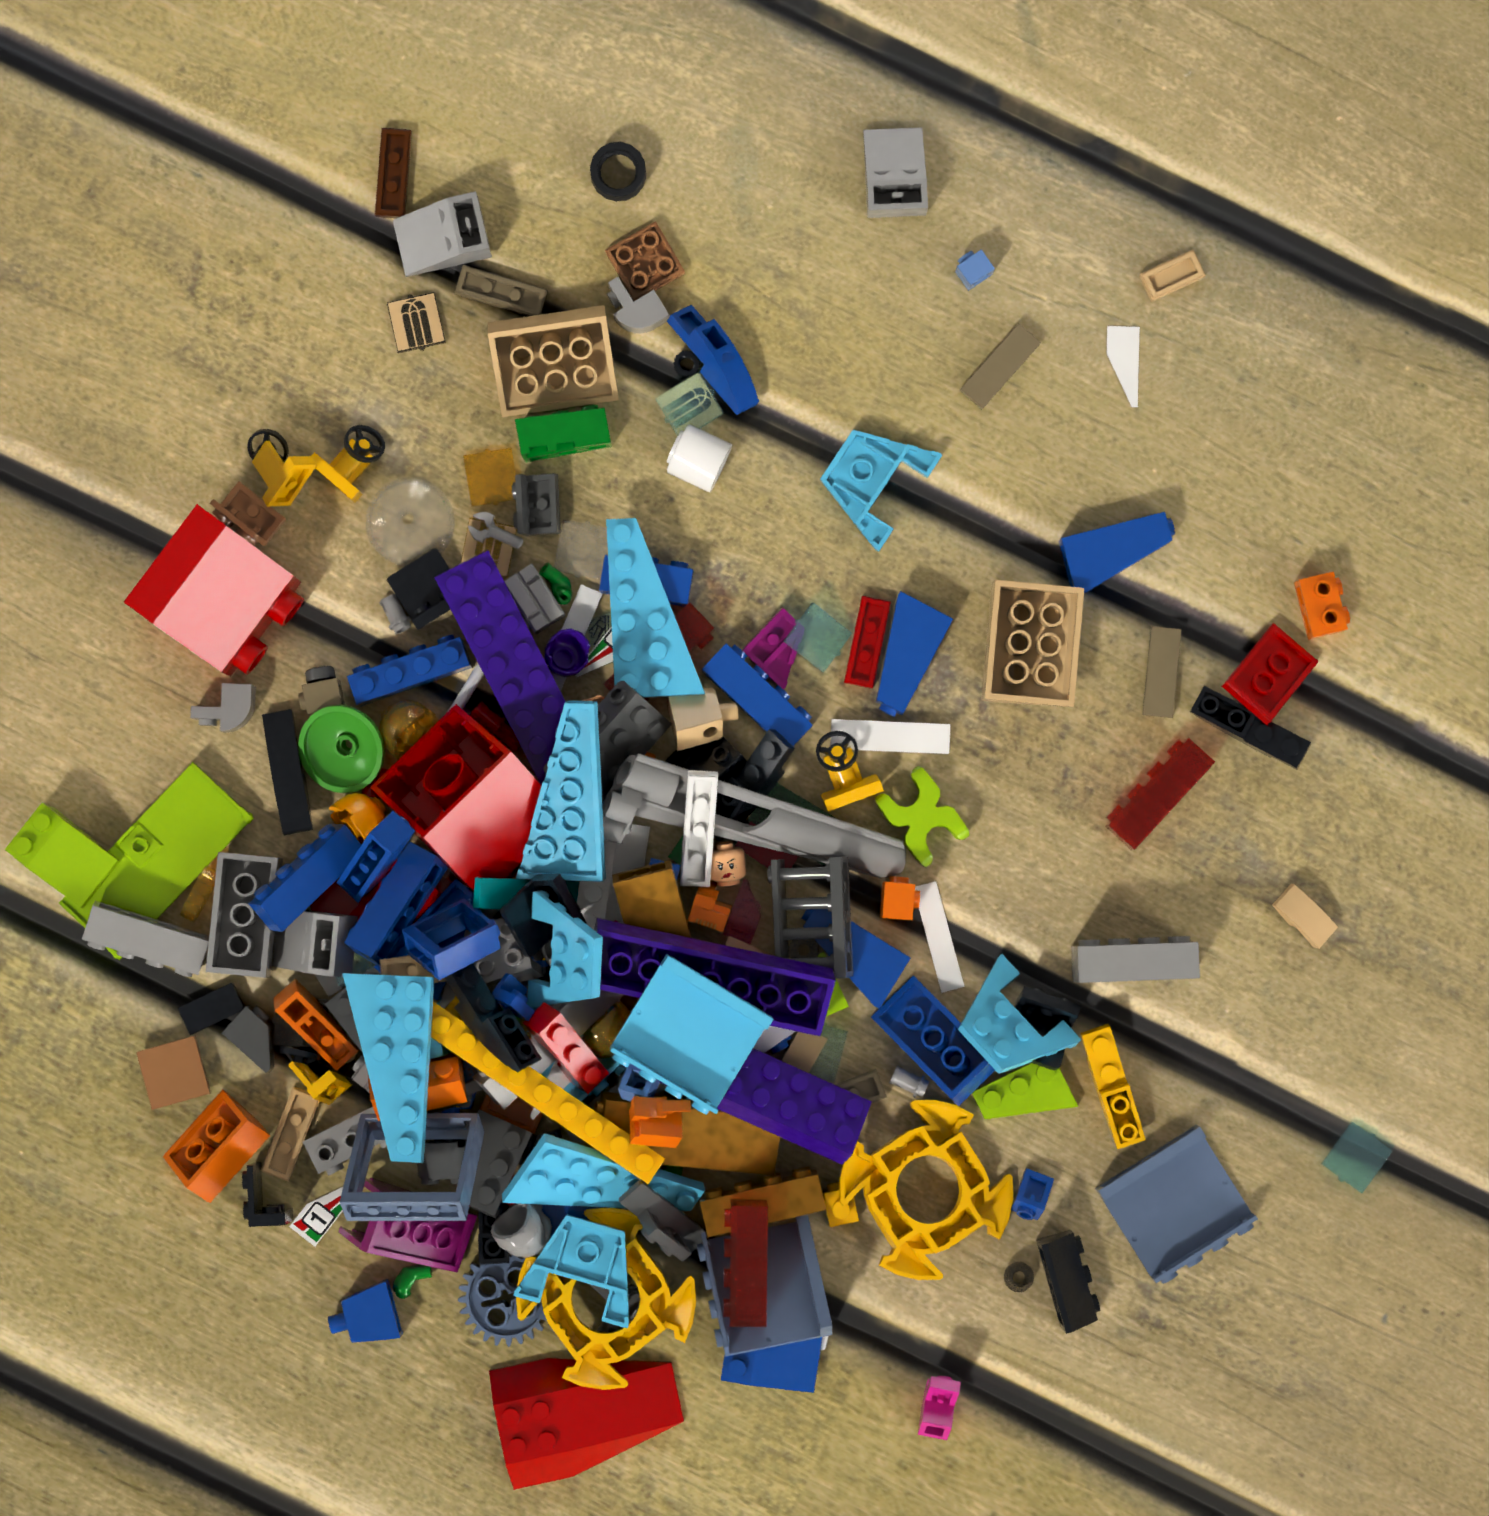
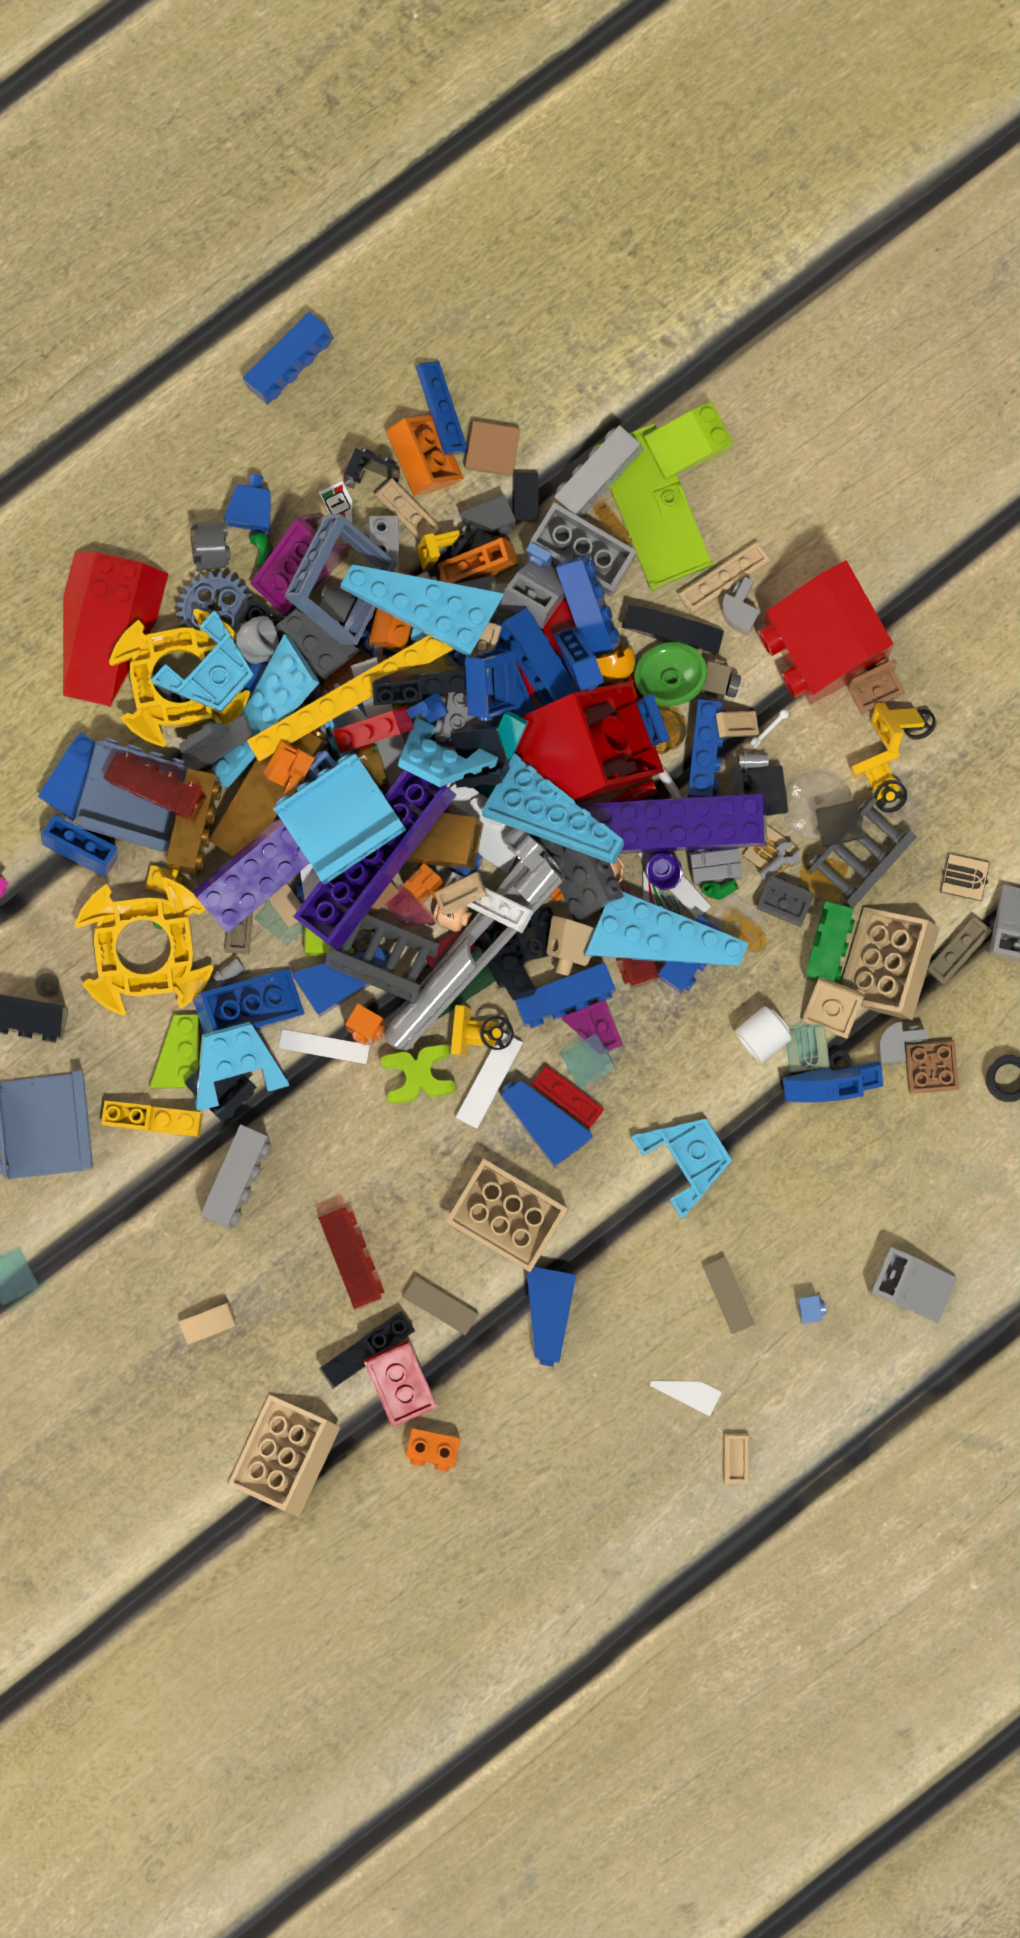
camera: 120 degrees right, 5 degrees down
blue bracket [1011,1168,1054,1220] -> none
none -> blue brick [42,814,118,878]
none -> dark grey brick [190,520,230,571]
none -> tan slope [228,1395,341,1518]
none -> blue brick [243,311,334,405]
none -> blue tile [416,361,468,456]
none -> tan tile [434,871,487,916]
none -> medium blue plate [526,542,553,568]
none -> blue tile [636,694,670,747]
none -> tan tile [678,541,771,615]
none -> tan tile [716,711,759,738]
none -> clear yellow beam [725,915,767,952]
none -> white hinge [750,709,789,748]
none -> tan tile [802,976,865,1039]
none -> dark grey fence [806,798,917,908]
none -> clear smoke piece [815,800,864,848]

